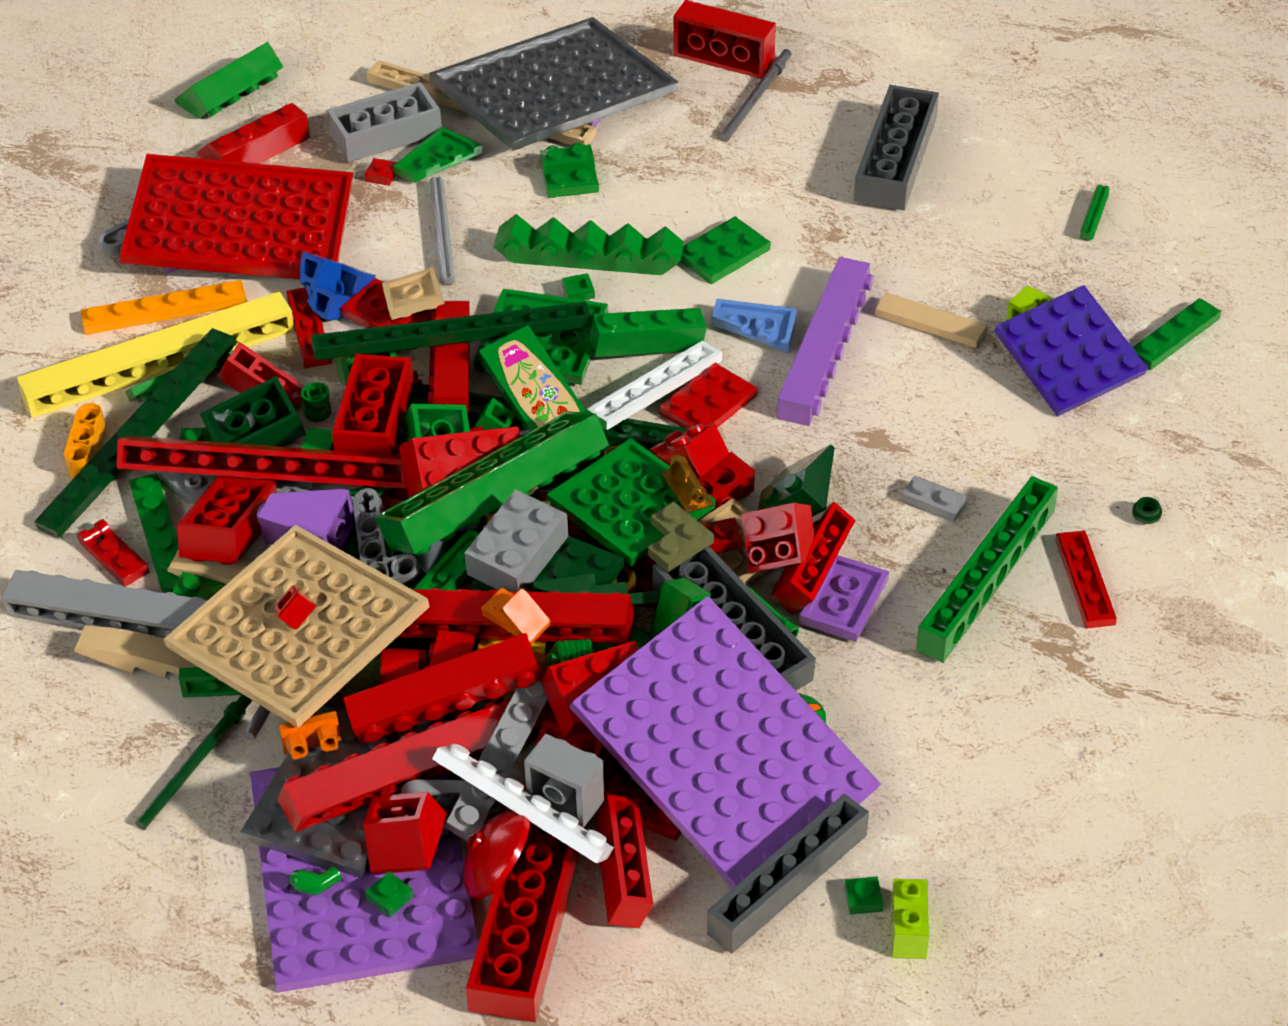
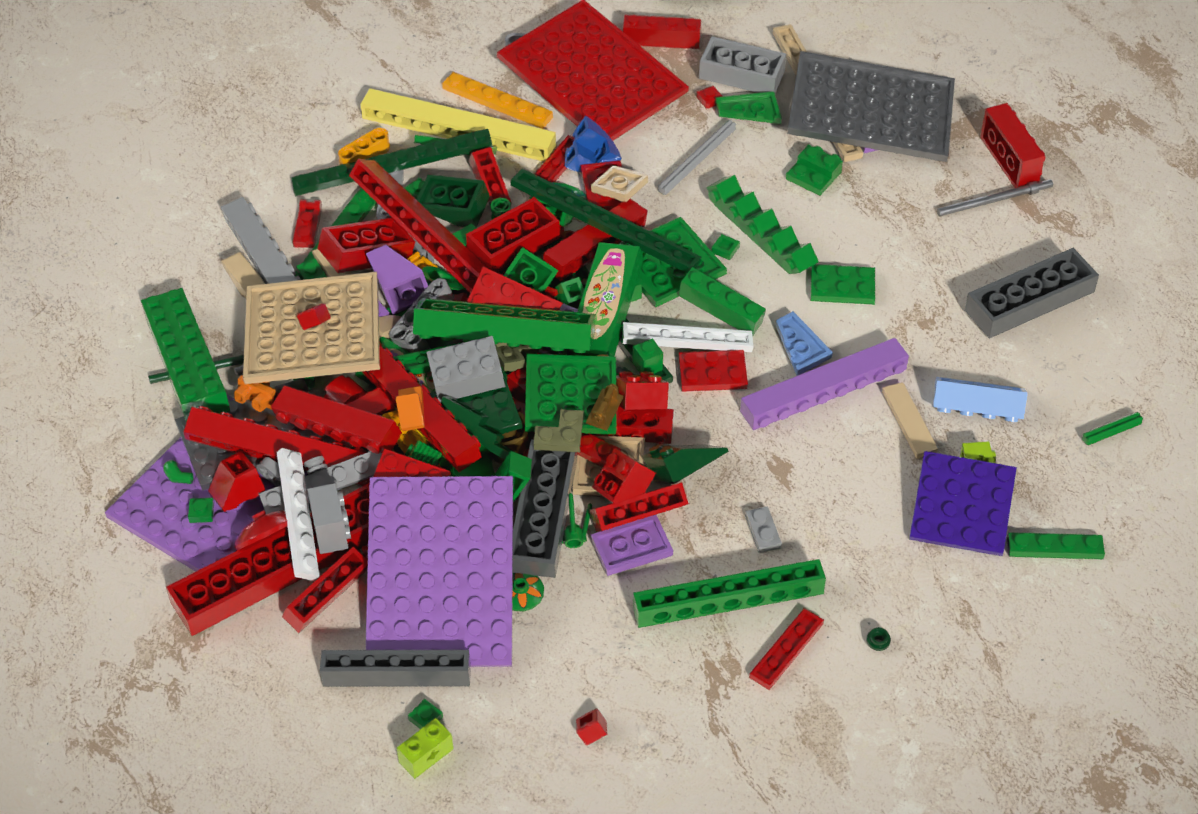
camera: 45 degrees right, 5 degrees up
none -> green brick [141,288,230,422]
none -> light grey bush [304,456,328,475]
none -> red slope [576,708,607,745]
none -> green brick [633,338,663,374]
none -> light blue slope [933,377,1028,422]

